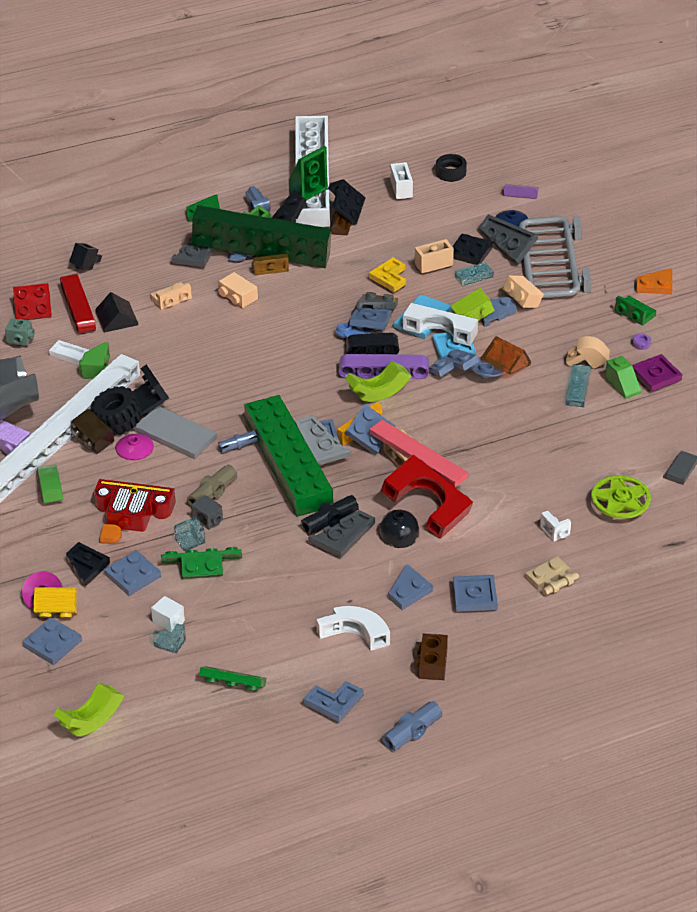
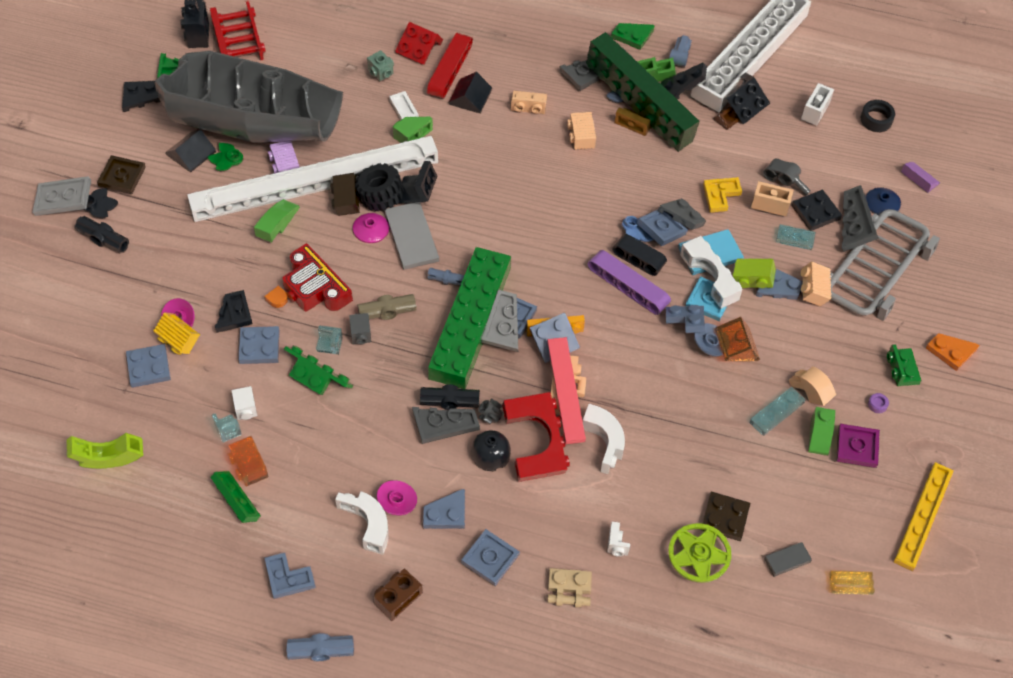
camera: 35 degrees right, 15 degrees up
black brick [69,243,102,270] -> none
green slope [289,146,328,200] -> none
lime arch [345,361,412,402] -> none
none -> clear orange brick [227,436,269,487]
none -> dark pink dish [376,480,417,516]
none -> dark grey gear [479,398,503,424]
none -> white arch [583,404,625,474]
none -> dark brown plate [701,491,751,542]
none -> dark grey beam [763,158,811,195]

